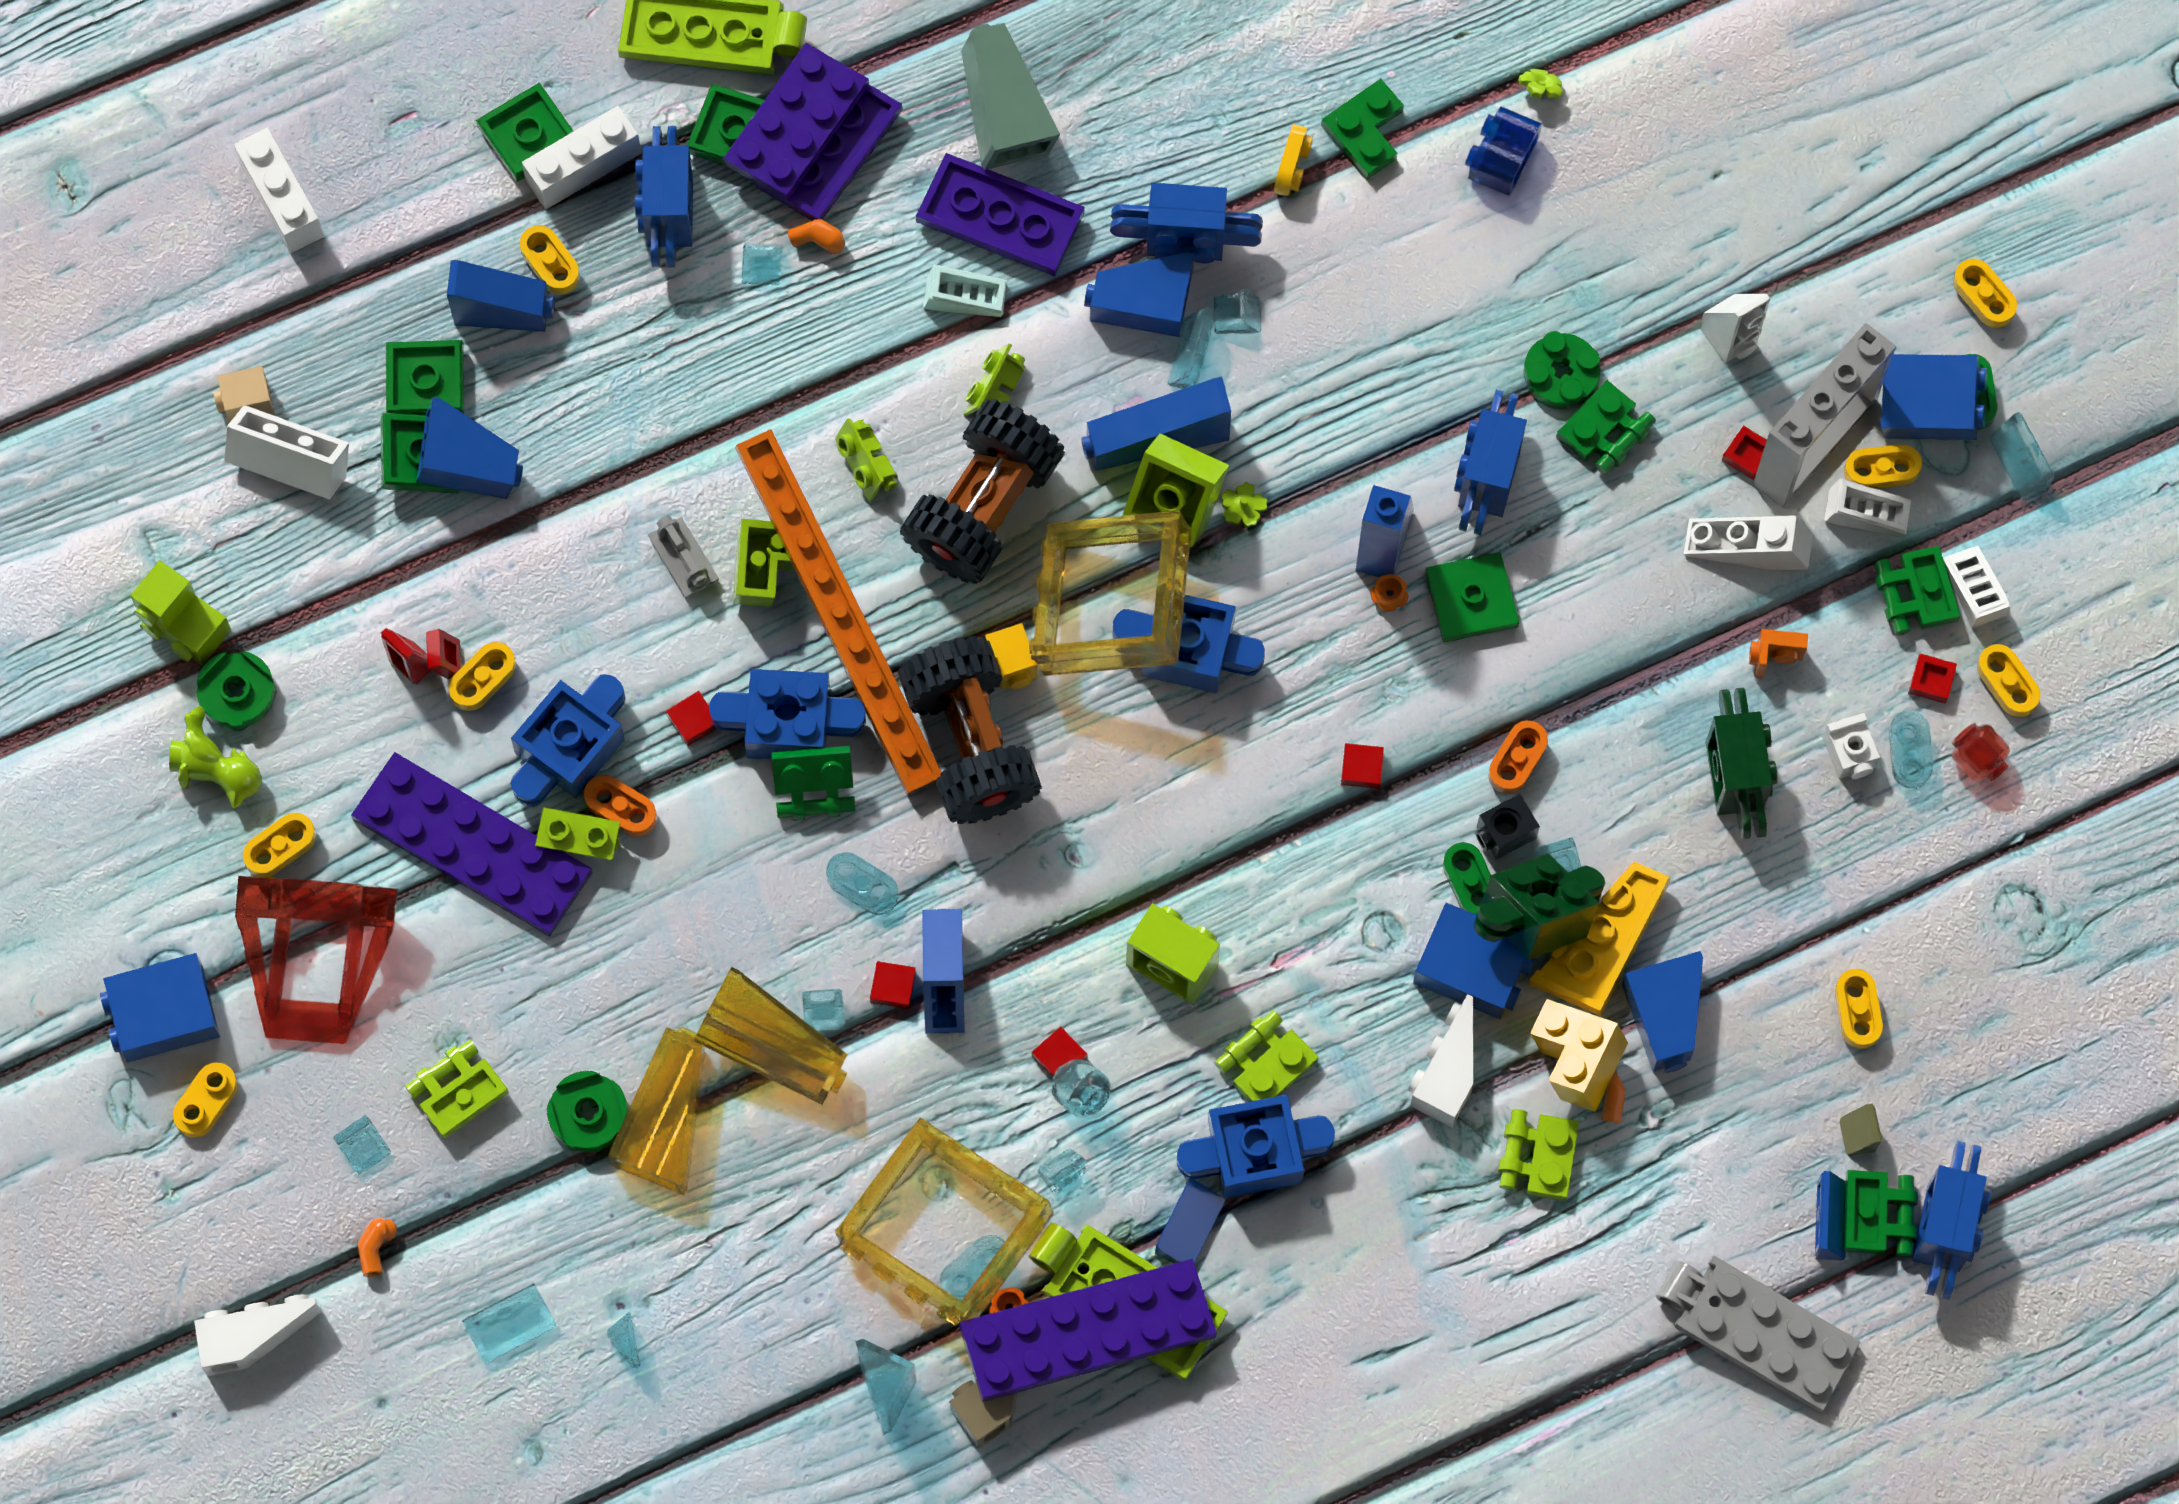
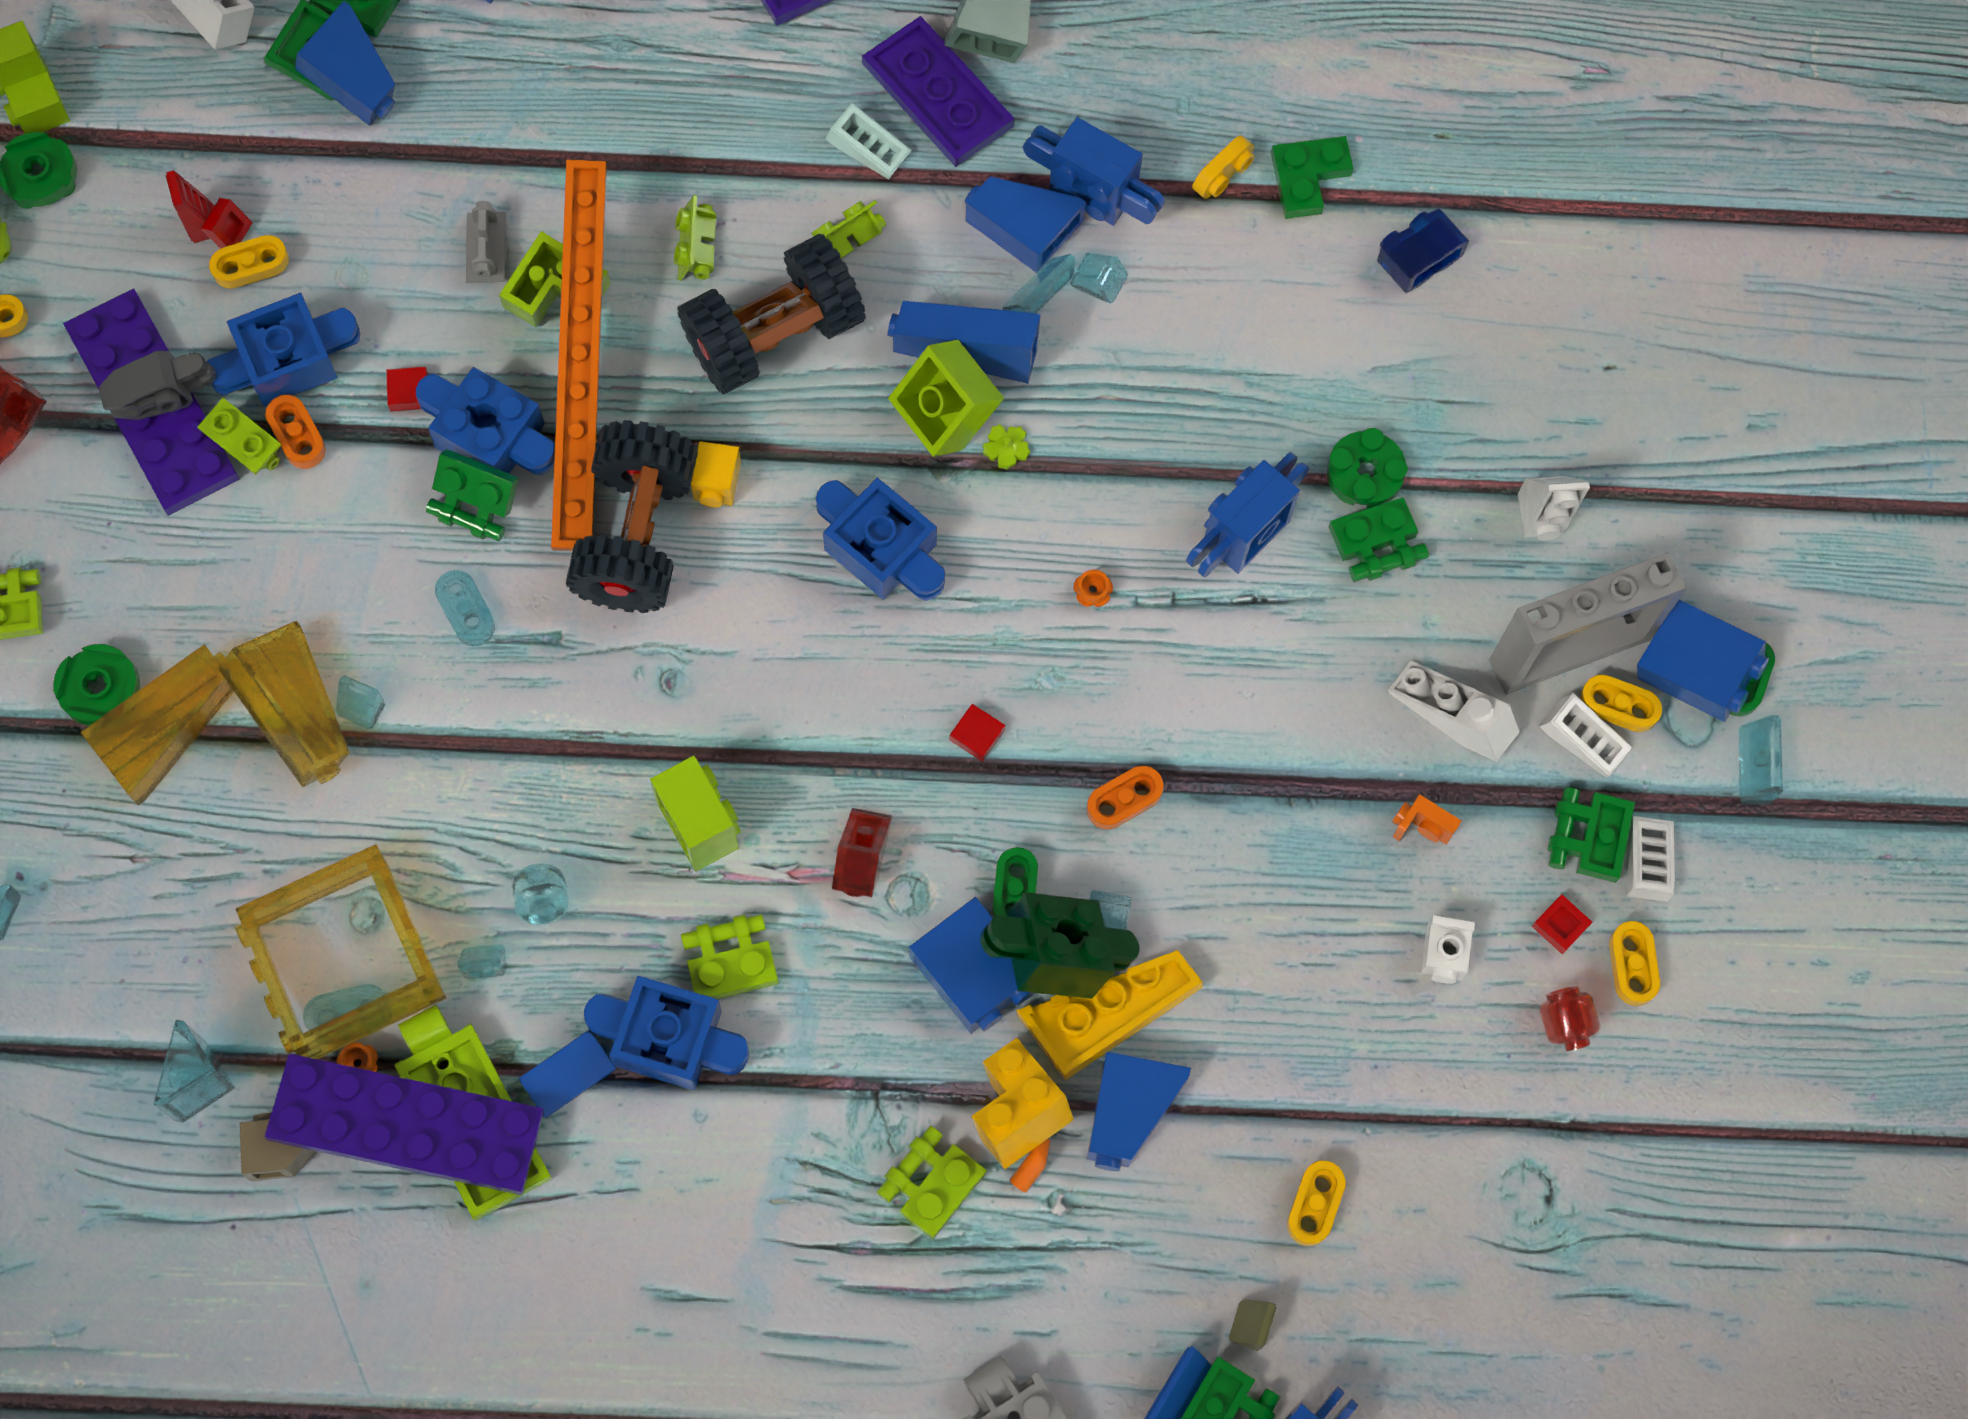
camera: 25 degrees right, 0 degrees up
clear light blue slope [742,243,783,285] -> none
orange arm [788,219,845,254] -> none
red tile [870,961,916,1009] -> none
slope [922,909,965,1034] -> none
clear yellow window [1029,510,1191,676] -> none
red tile [1031,1026,1088,1084] -> none
blue slope [1355,485,1414,577] -> none
white slope [1408,994,1473,1128] -> none
green plate [1425,552,1519,643] -> none
black brick [1475,794,1540,860] -> none
lime plant [1518,69,1563,99] -> none
dark green brick [1705,687,1777,839] -> none
red tile [1722,425,1767,480] -> none
clear light blue plate [1889,710,1933,789] -> none
yellow plate [1953,259,2017,328] -> none
none -> dark grey hinge [99,351,217,420]
none -> clear red slope [831,808,892,897]

